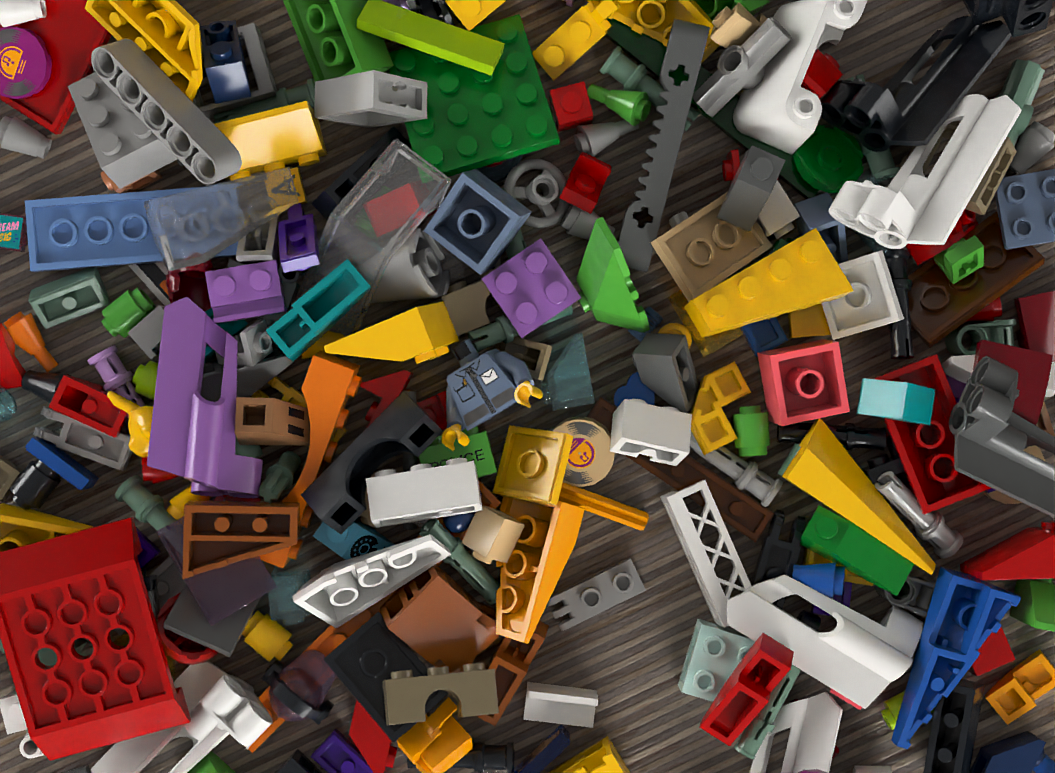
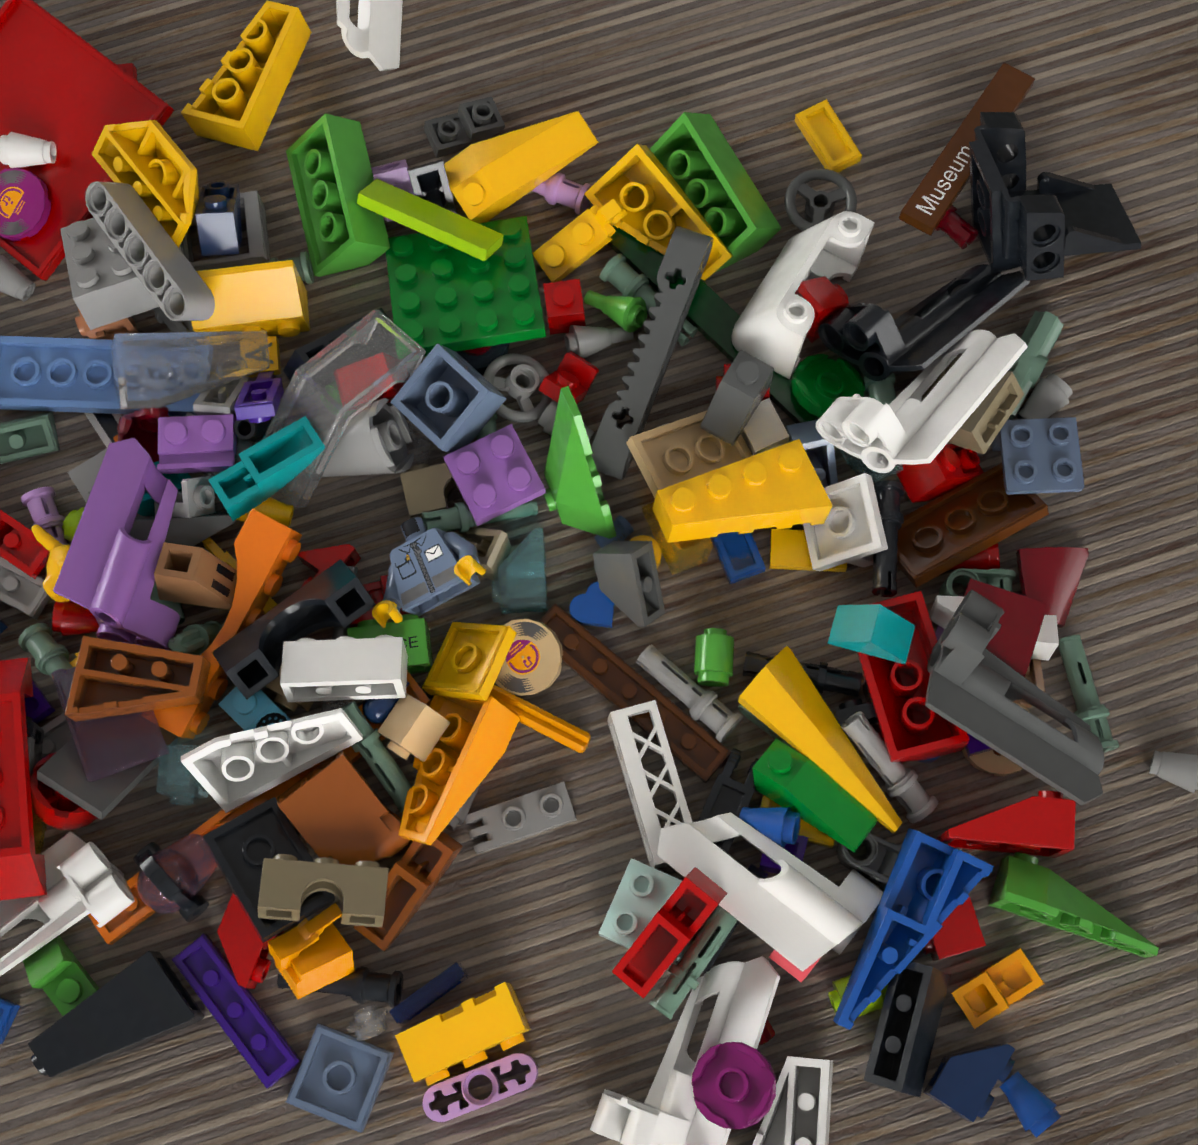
camera: 10 degrees right, 15 degrees down
bright green brick [101,287,156,338] -> none
yellow brick [242,611,293,662] -> none
light grey window [314,70,427,128] -> none
yellow slope [323,301,459,364] -> none
white panel [523,682,598,728] -> none
white brick [610,399,692,466] -> none
yellow tile [691,361,751,455] -> none
light grey piece [693,17,792,117] -> none
tan slope [710,2,767,48] -> none
coral brick [757,339,850,426] -> none
bright green bracket [934,235,984,284] -> none

